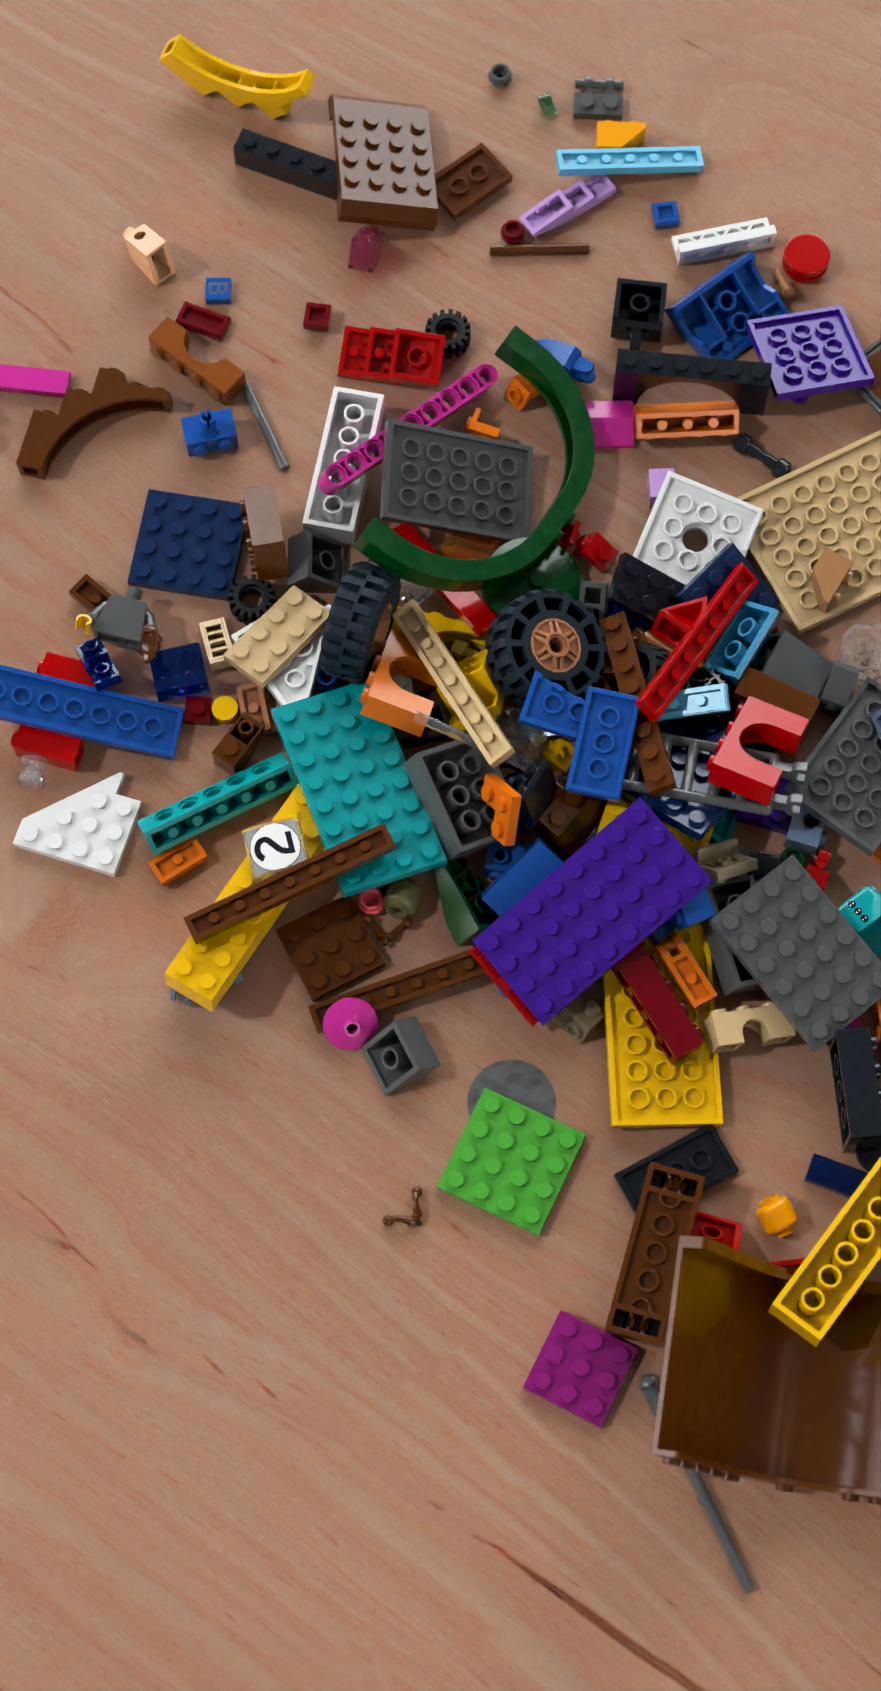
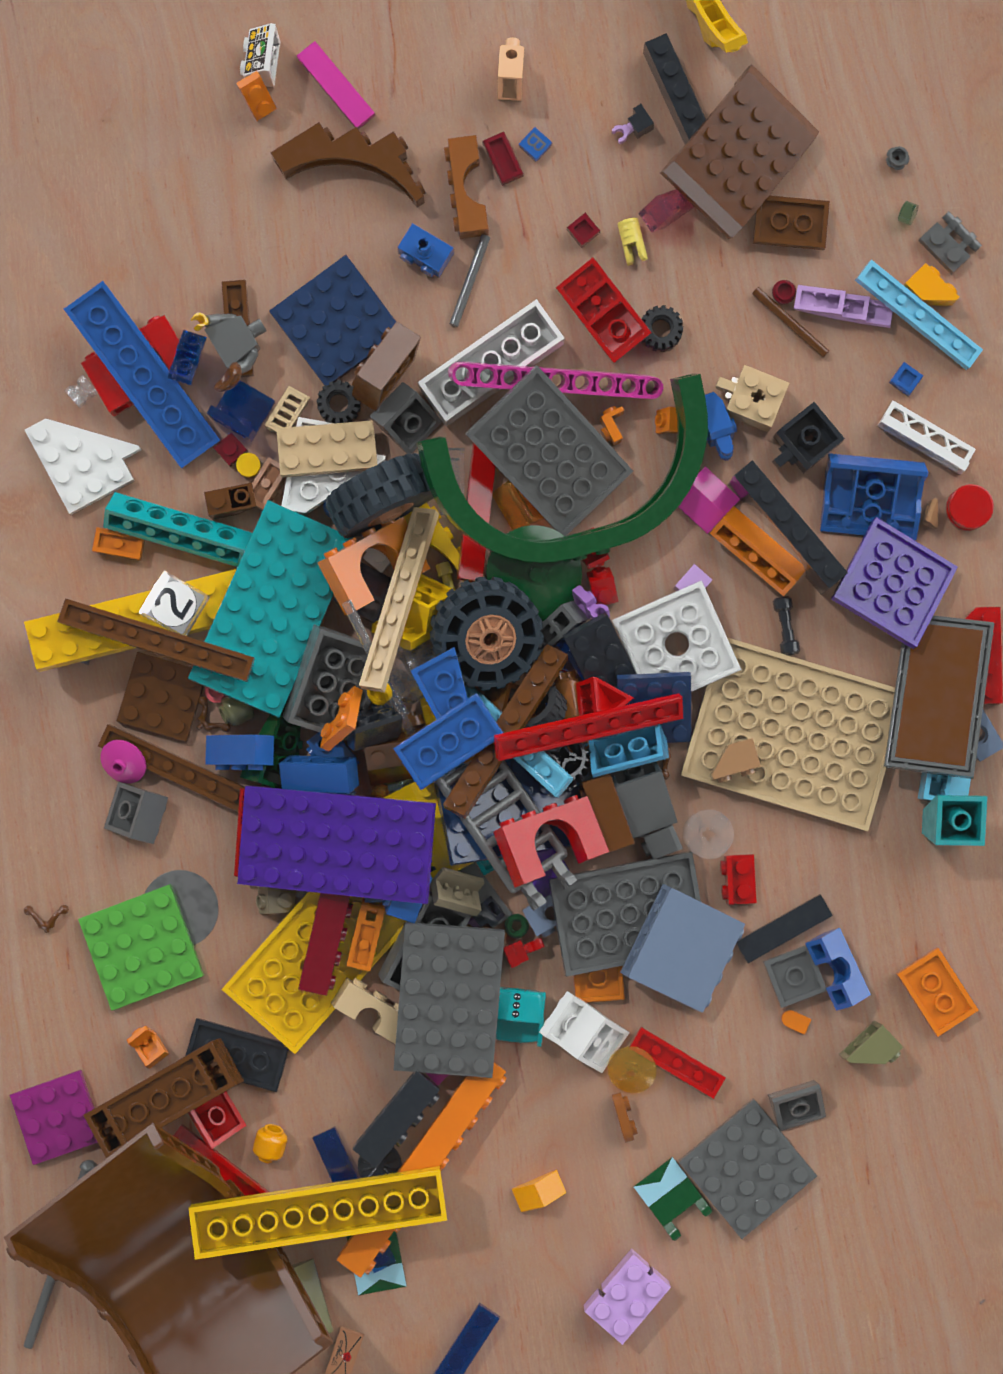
camera: 45 degrees right, 15 degrees up
none -> orange bracket [126,1026,169,1069]
none -> blue brick [205,735,274,770]
none -> yellow tile [367,683,392,705]
none -> medium lavender plate [572,585,610,619]
none -> black piece [612,104,654,144]
none -> light yellow hinge [617,218,648,266]
none -> tan hinge [715,365,789,432]

